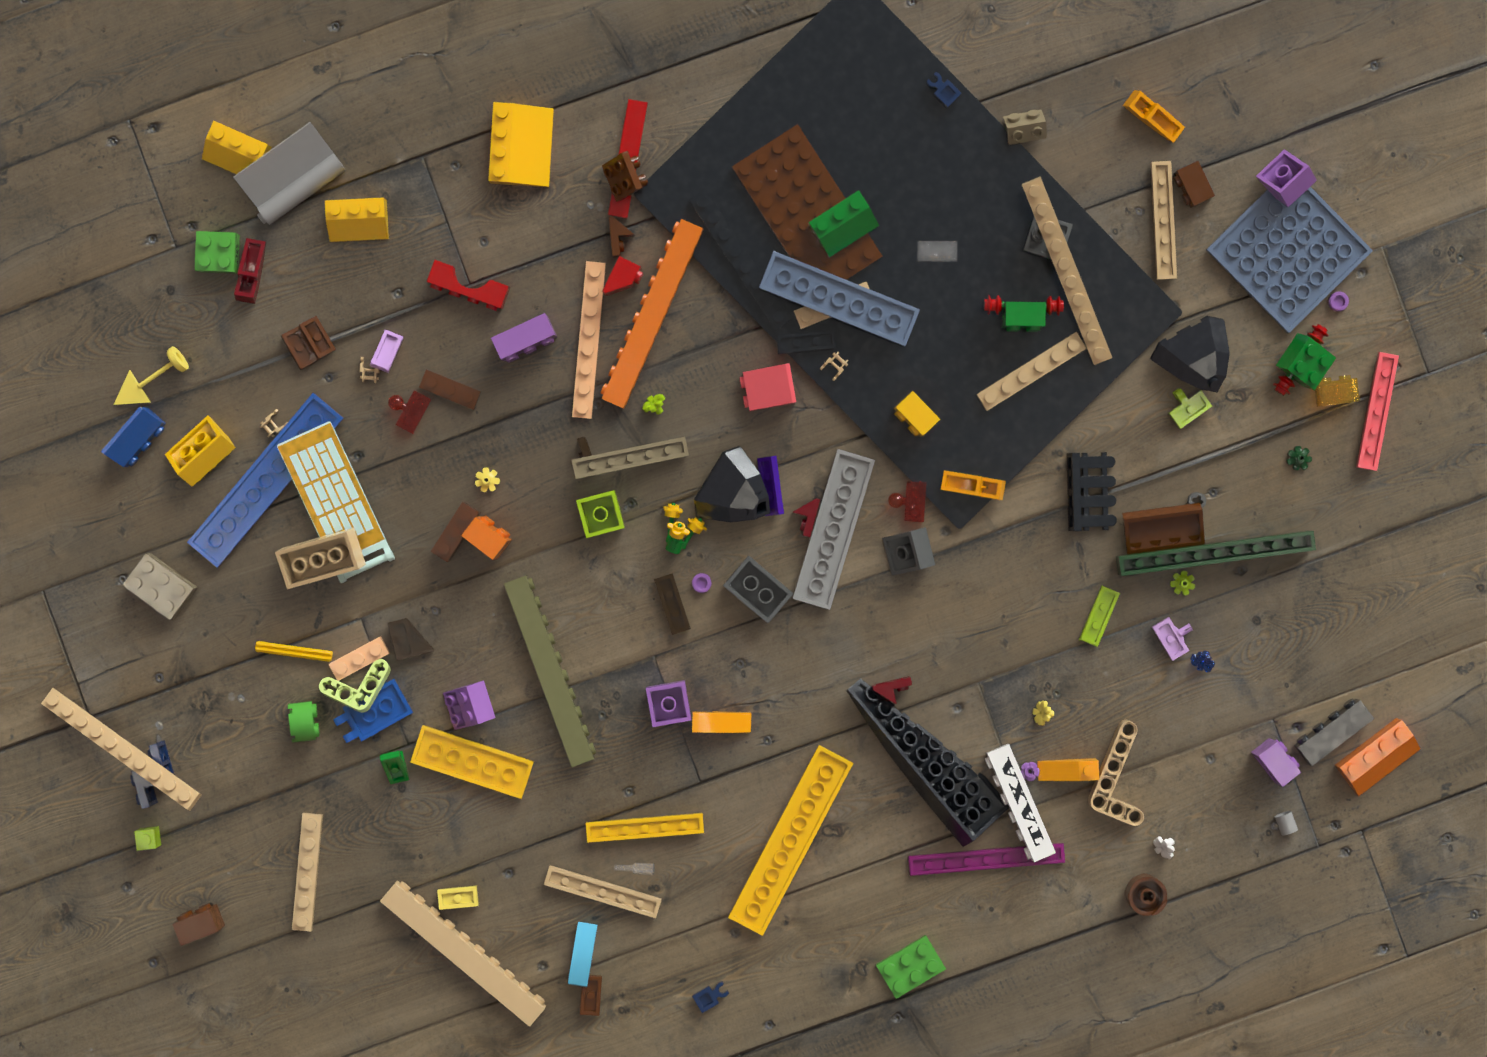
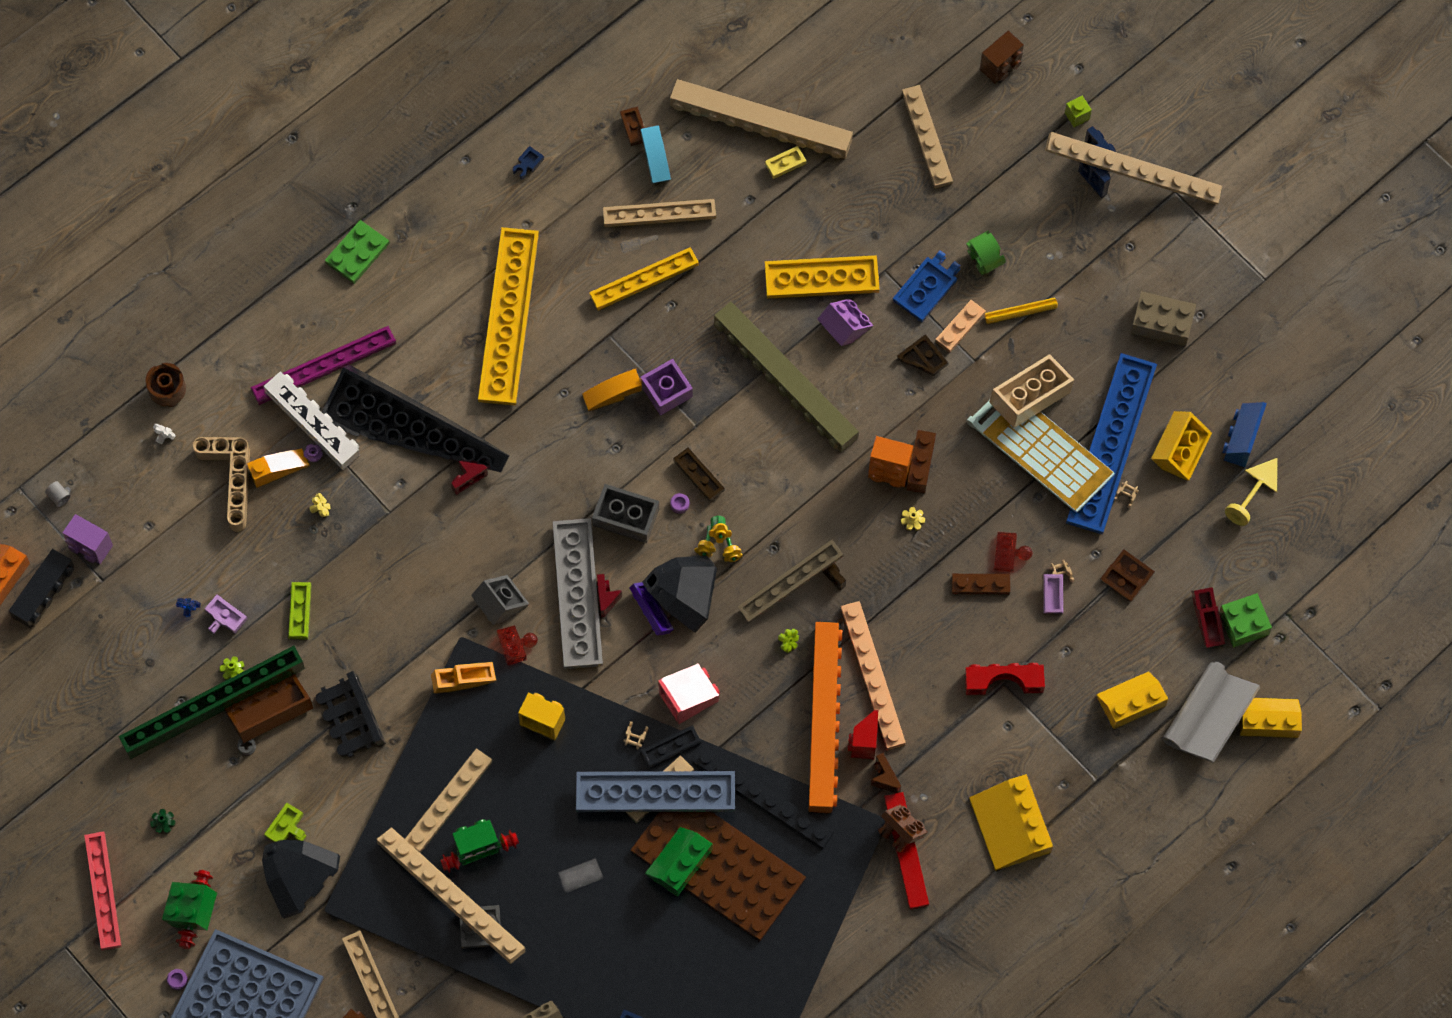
camera: 155 degrees right, 20 degrees down
yellowish green beam [319,659,391,713] -> none
green slope [380,750,409,784] -> none
medium lavender brick [491,313,557,363] -> none
lime brick [576,490,625,538] -> none
clear yellow brick [1315,375,1360,407] -> none

